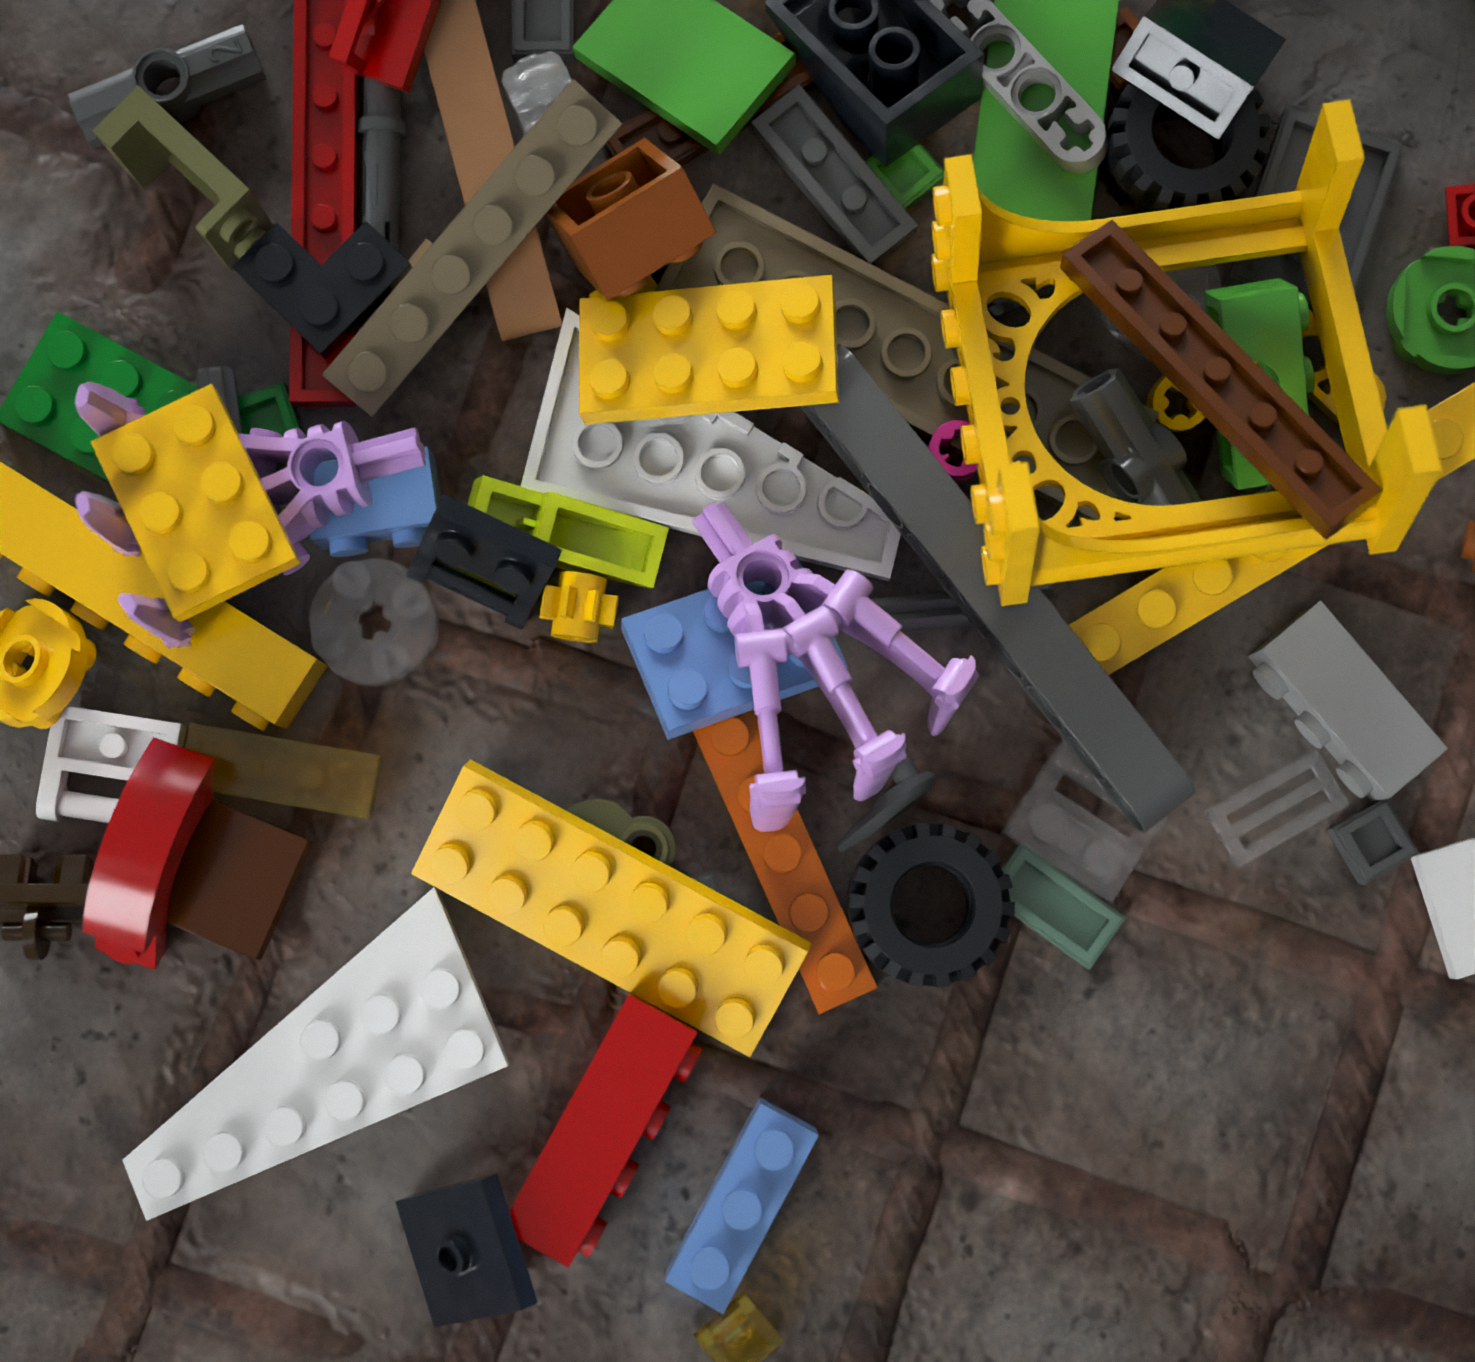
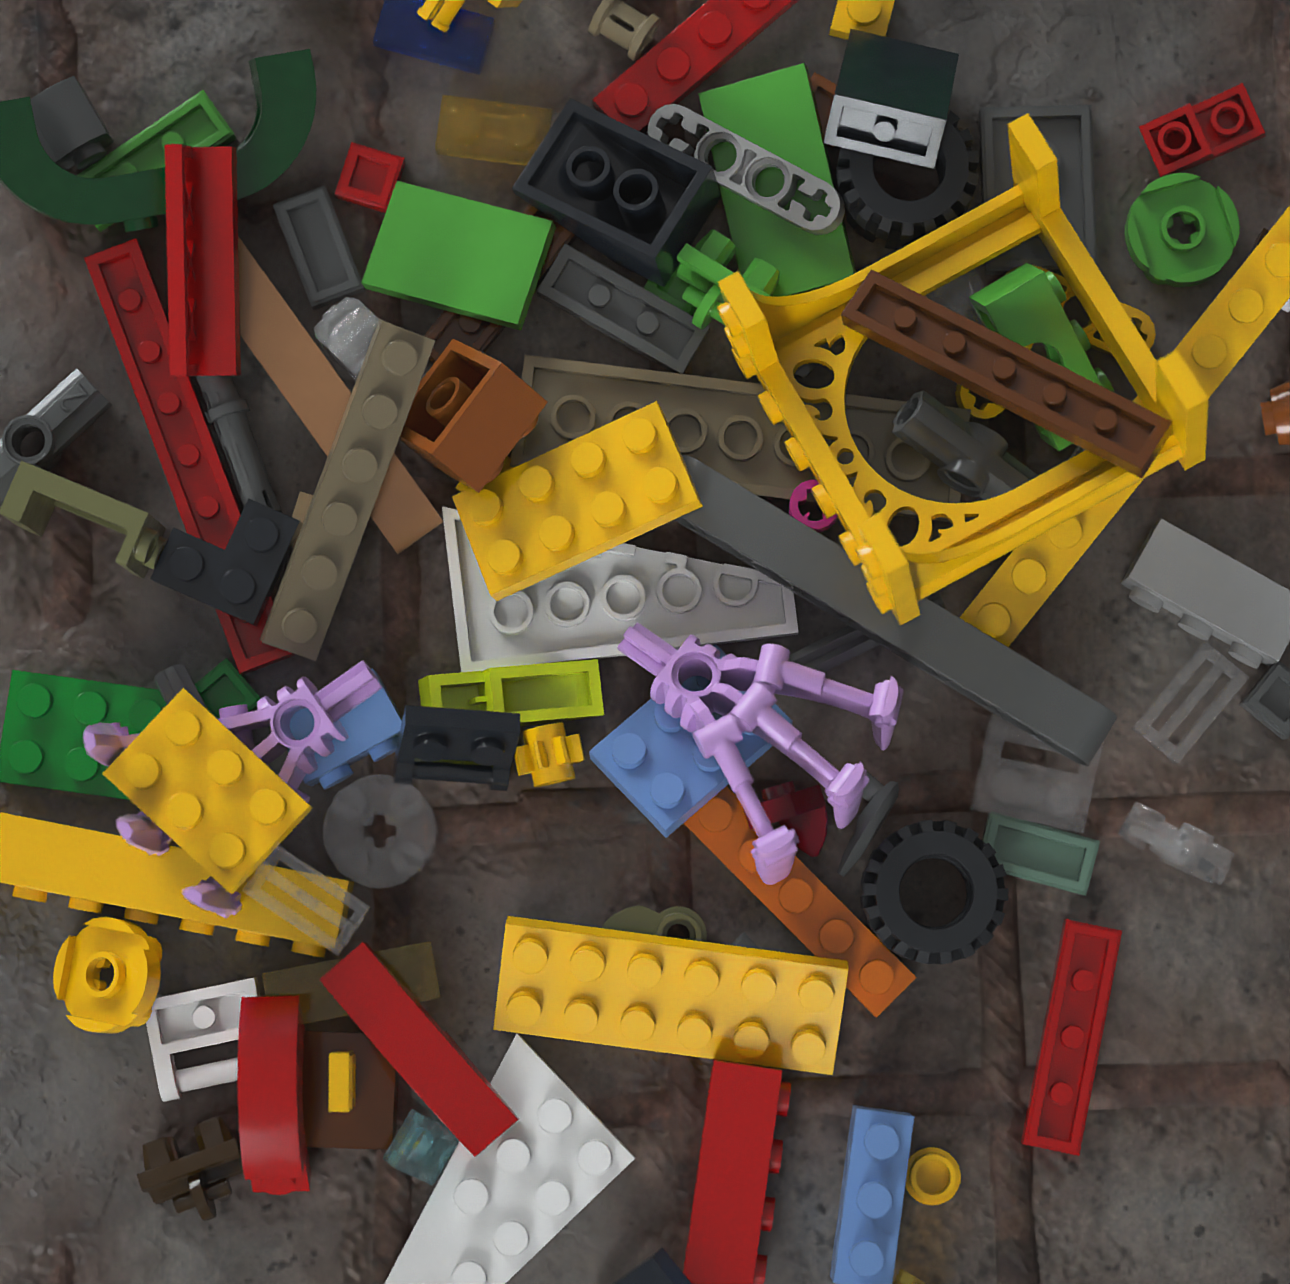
camera: 15 degrees left, 0 degrees up
none -> clear tile [242,845,372,955]
none -> red slope [319,942,519,1157]
none -> yellow tile [329,1051,356,1112]
none -> clear light blue plate [382,1109,459,1186]
none -> bright green hips [677,229,780,330]
none -> dark red plate [743,780,828,857]
none -> yellow plate [905,1147,961,1205]
none -> red tile [1021,919,1122,1156]
none -> clear plate [1117,802,1234,885]

